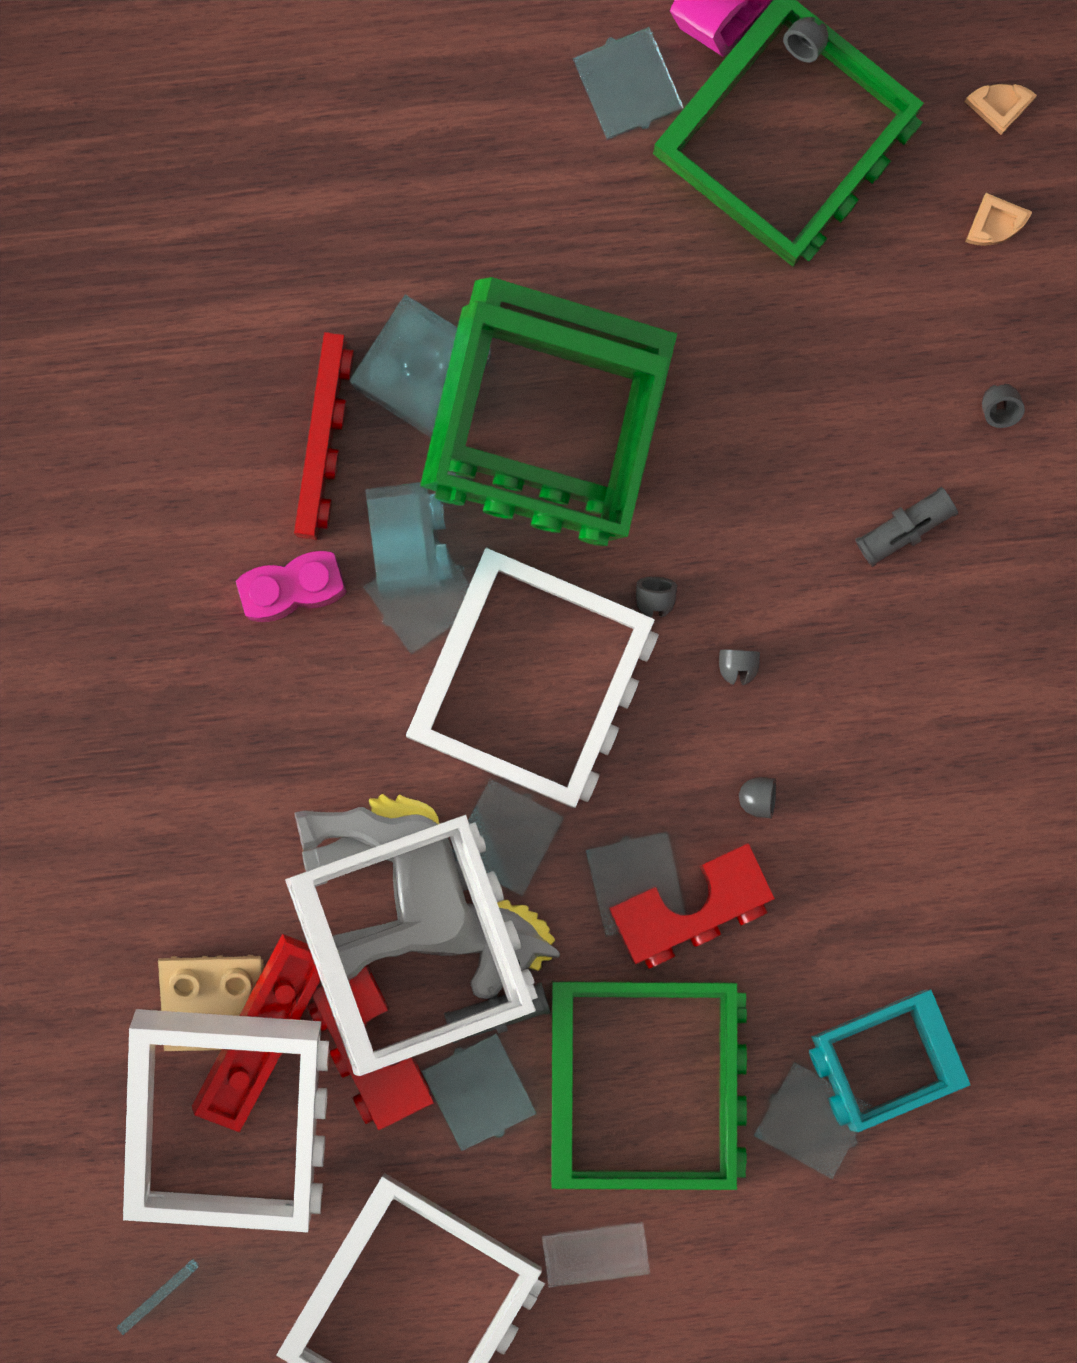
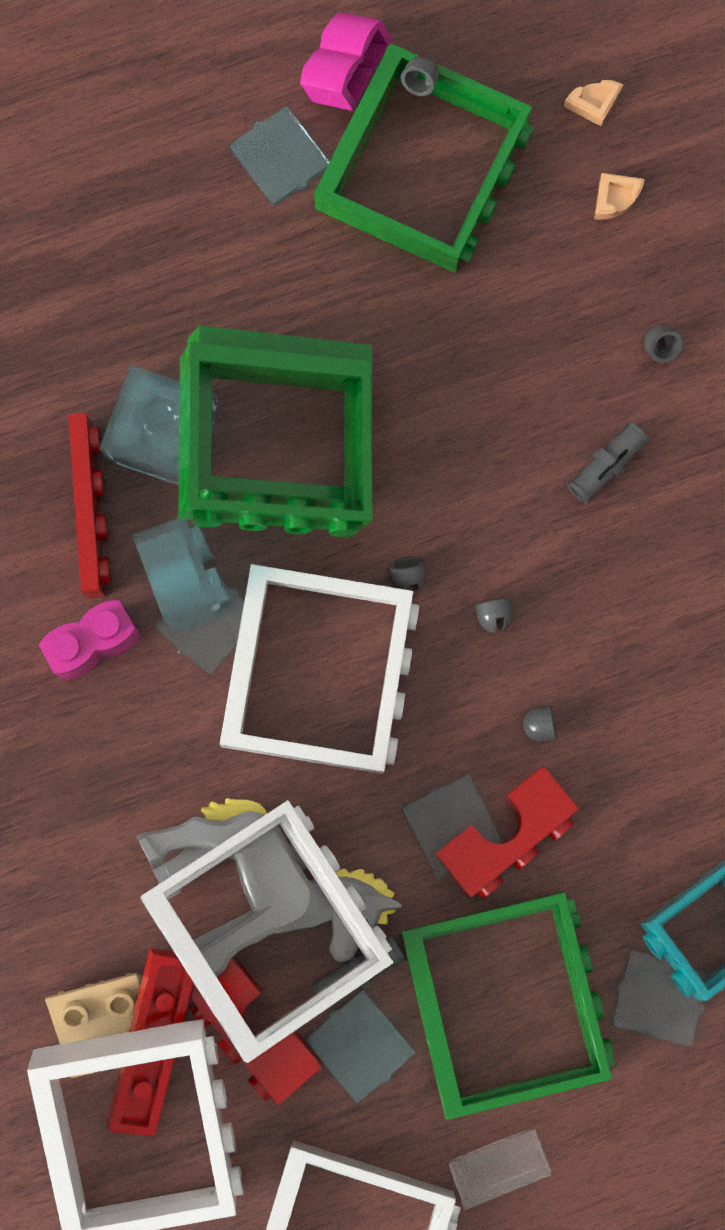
camera: 15 degrees left, 5 degrees down
clear light blue piece [453,779,564,896] -> none

